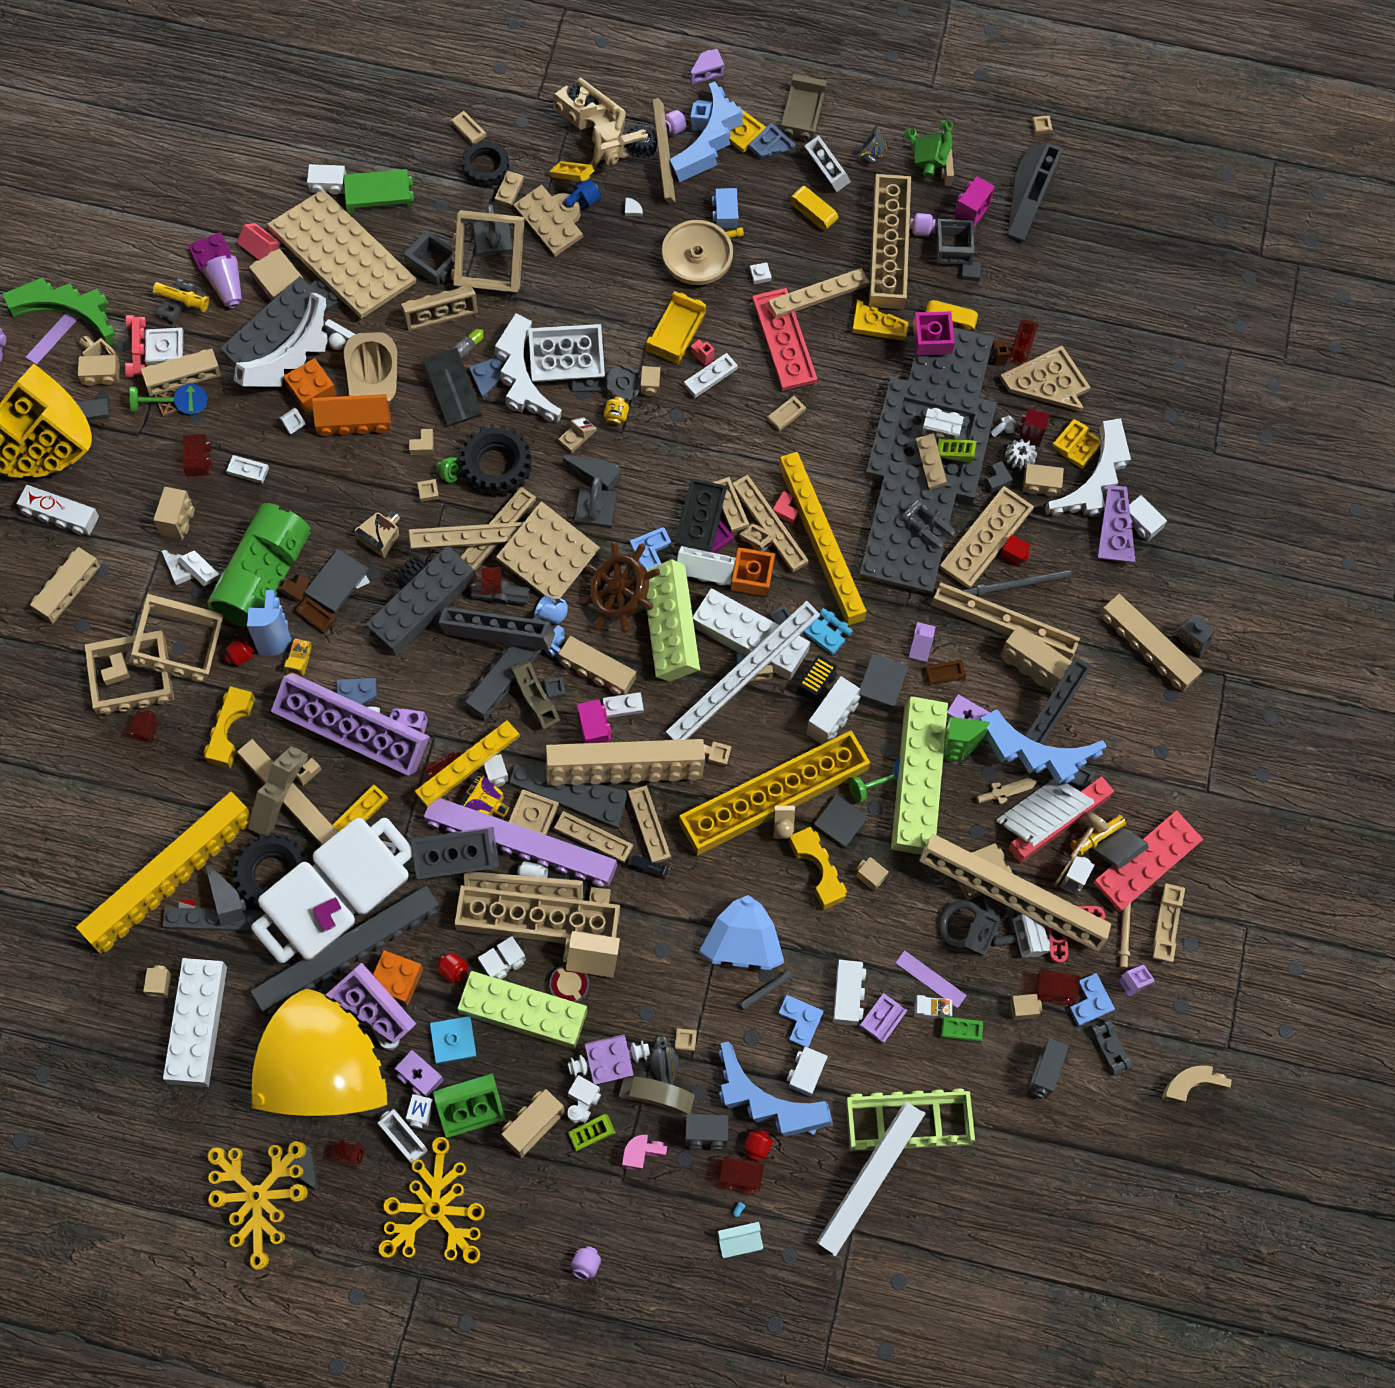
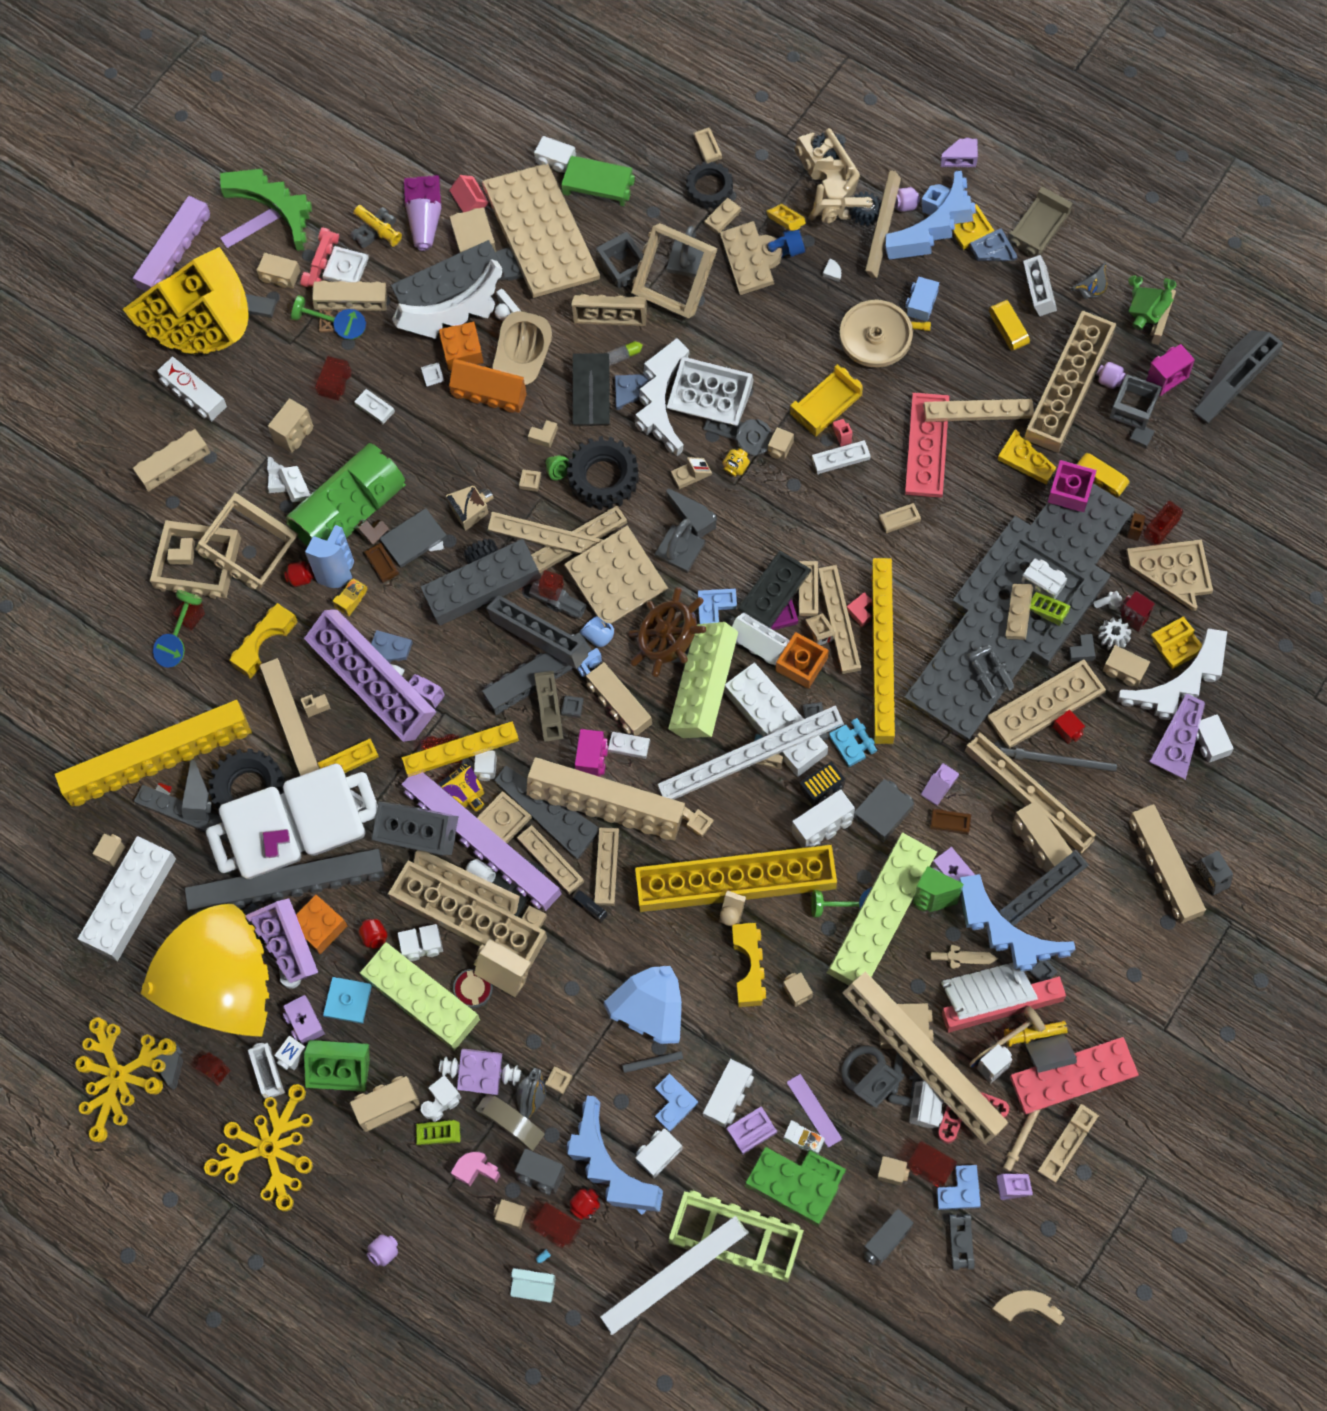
camera: 30 degrees right, 0 degrees up
tan bracket [79,336,119,360] -> none
dark tan arch [248,746,308,837] -> none
white plate [750,263,771,284] -> none
dark grey tile [814,794,868,848] -> none
tan tile [1032,116,1052,135] -> none
none -> piece [153,590,202,668]
none -> tan brick [493,1199,527,1230]
none -> bright green brick [746,1147,839,1228]

